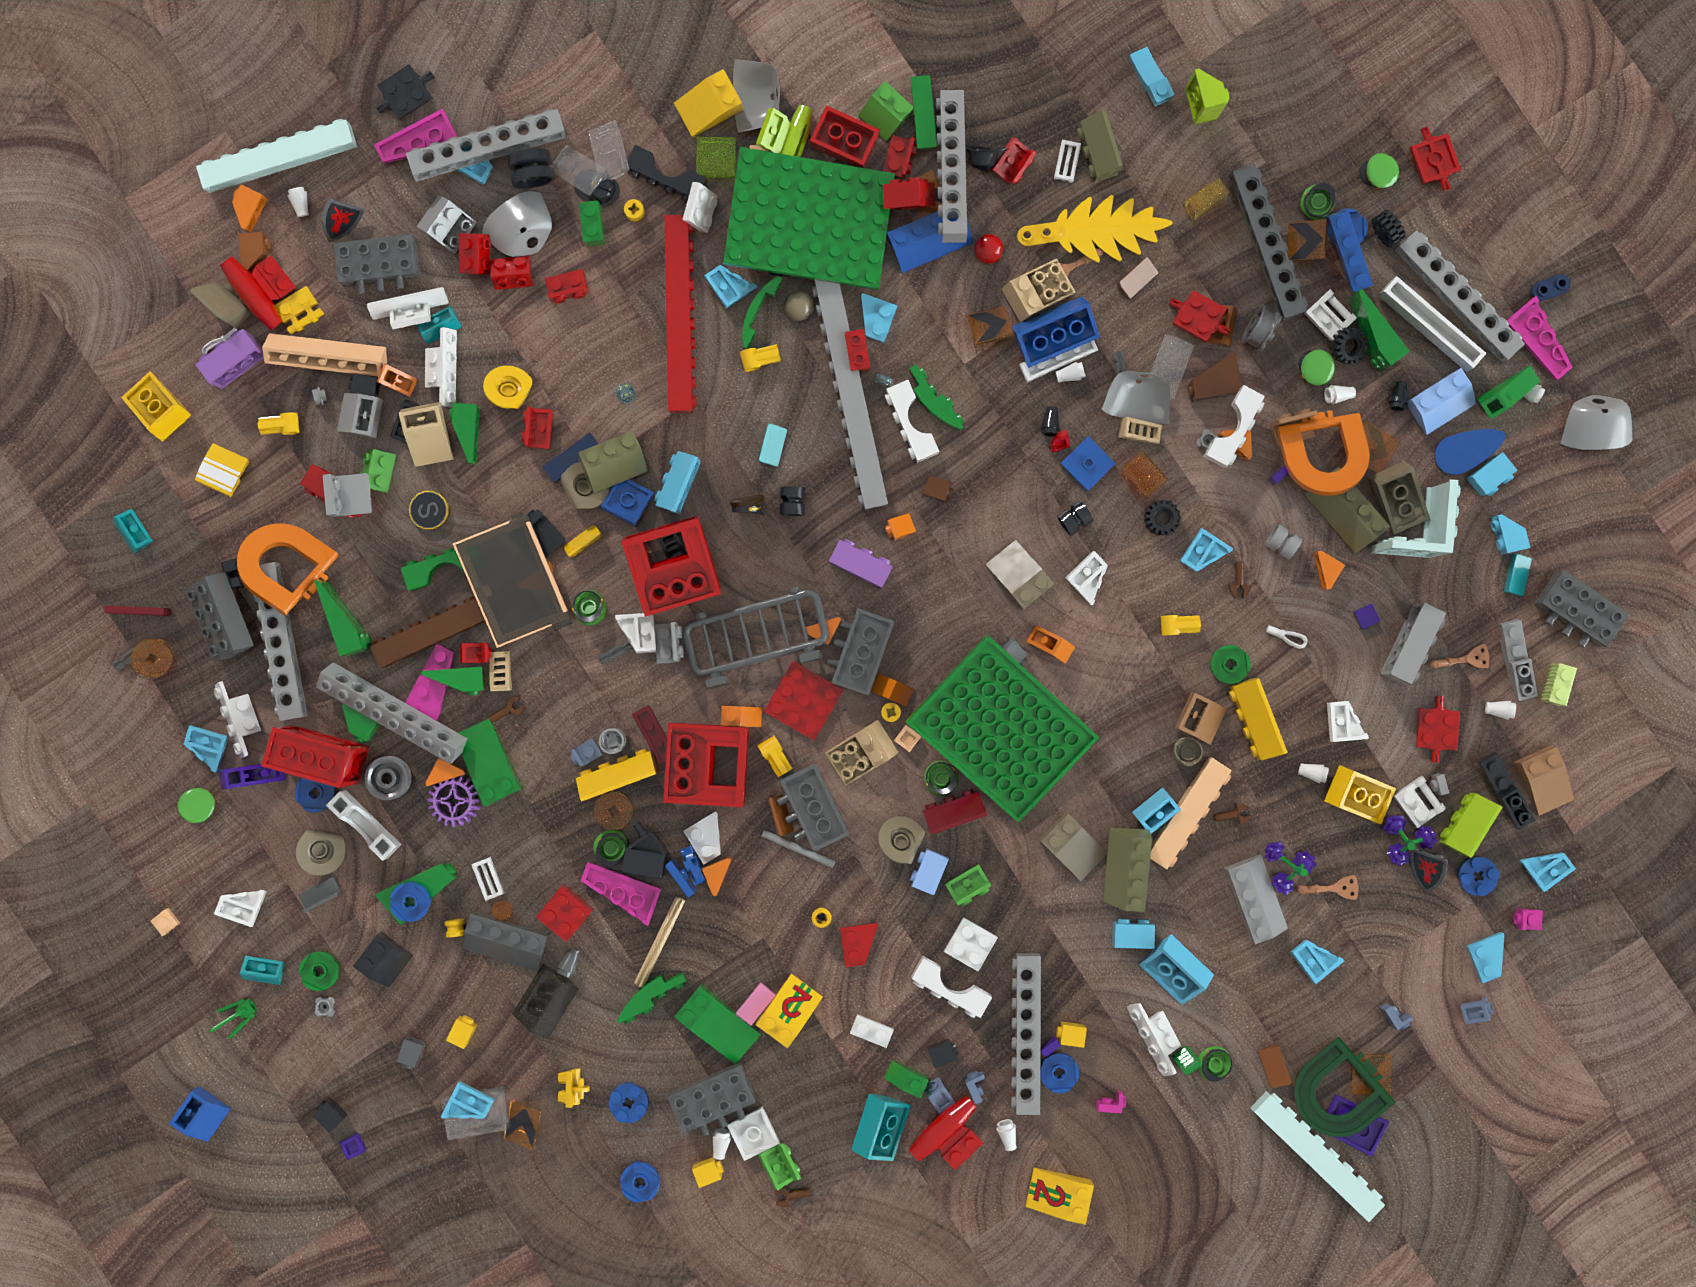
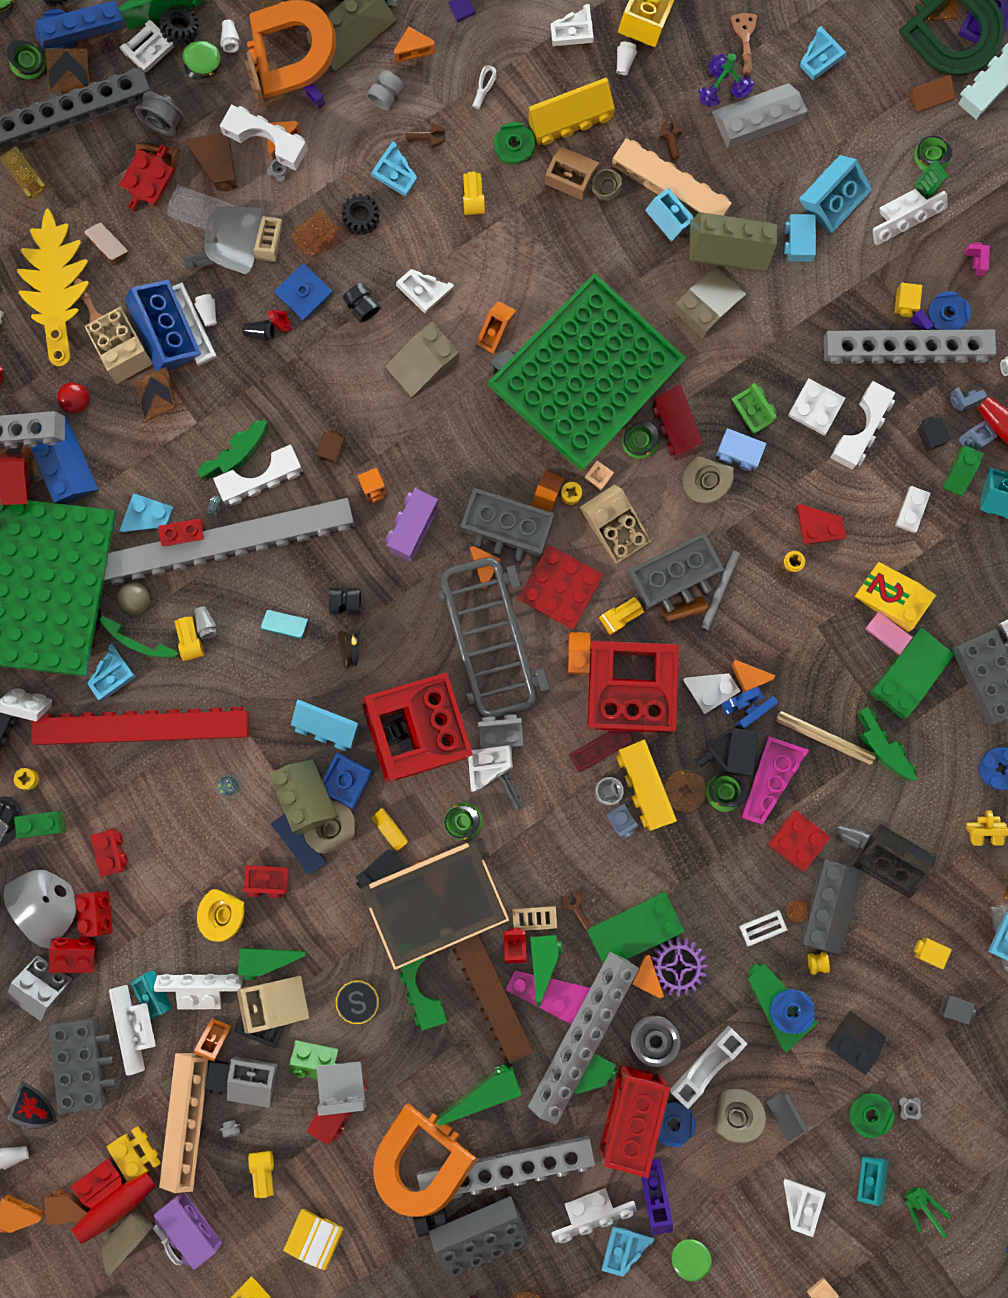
camera: 90 degrees left, 5 degrees down
none -> light grey cone [194,606,218,640]

